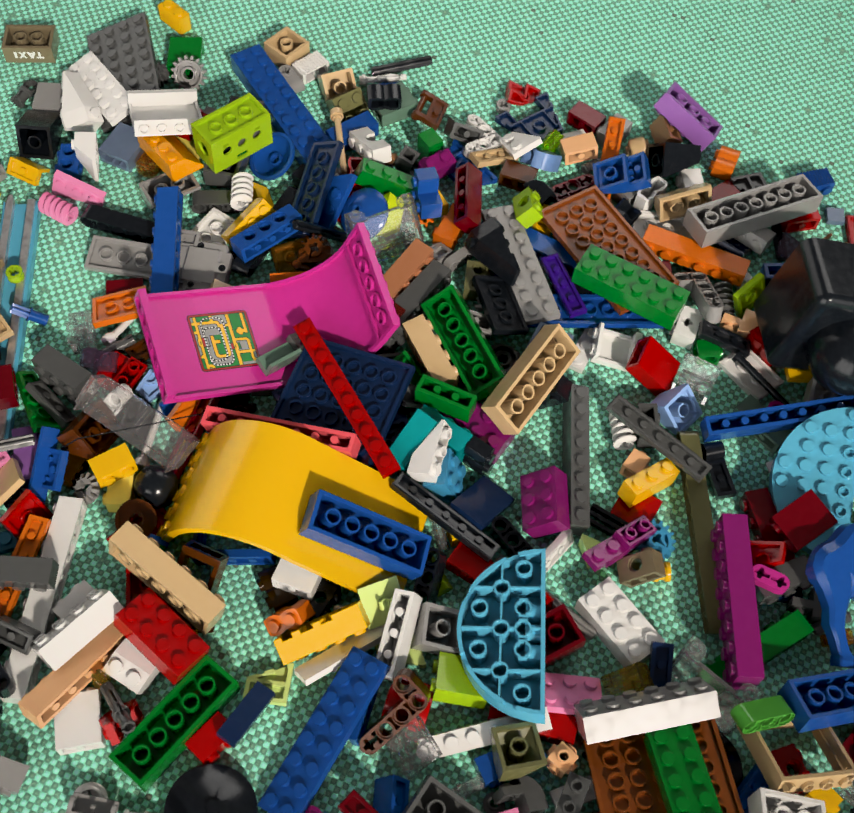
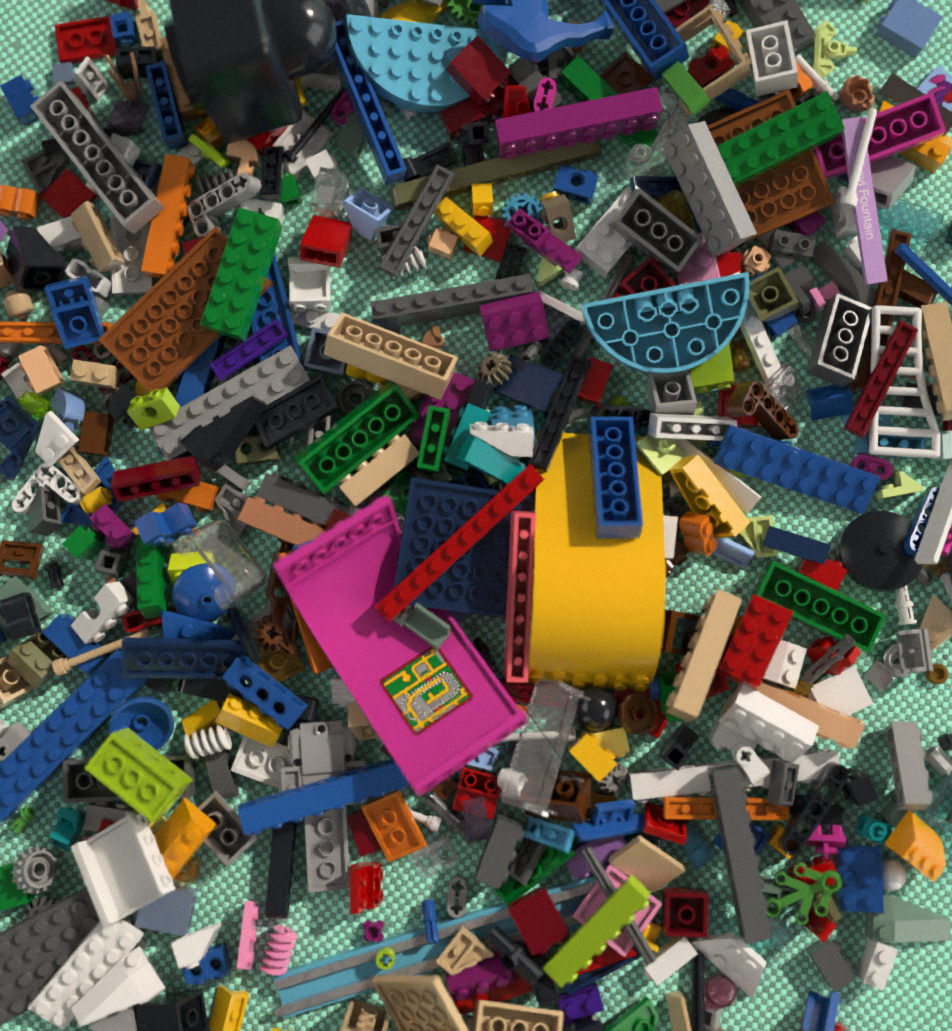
camera: 95 degrees left, 25 degrees up
black panel [615,198,642,225] -> none
none -> bright green pin [8,806,35,834]
none -> black pin [45,562,65,589]
none -> teal brick [49,807,86,852]
none -> tan brick [70,359,121,390]
none -> white slope [73,56,110,102]
none -> yellow brick [80,486,113,515]
none -> white brick [305,149,338,184]
none -> red brick [350,862,384,914]
none -> magenta plate [363,920,384,942]
none -> medium nougat piece [423,325,444,350]
none -> light grey beam [447,875,467,918]
none -> black brick [459,122,489,166]
none -> yellow brick [471,183,493,216]
none -> dark tan gear [477,352,513,388]
none -> dark grey axle [520,336,550,365]
none -> dark azure plate [523,816,576,853]
none -> blue brick [553,165,598,205]
none -> white wheel [560,268,584,290]
none -> reddish brown plate [600,51,653,95]
none -> dark grey brick [609,188,703,274]
none -> black brick [658,723,700,771]
none -> light blue plate [711,537,754,569]
none -> clear orange cone [731,340,752,372]
none -> white piece [731,743,770,786]
none -> flat silver slope [864,660,894,692]

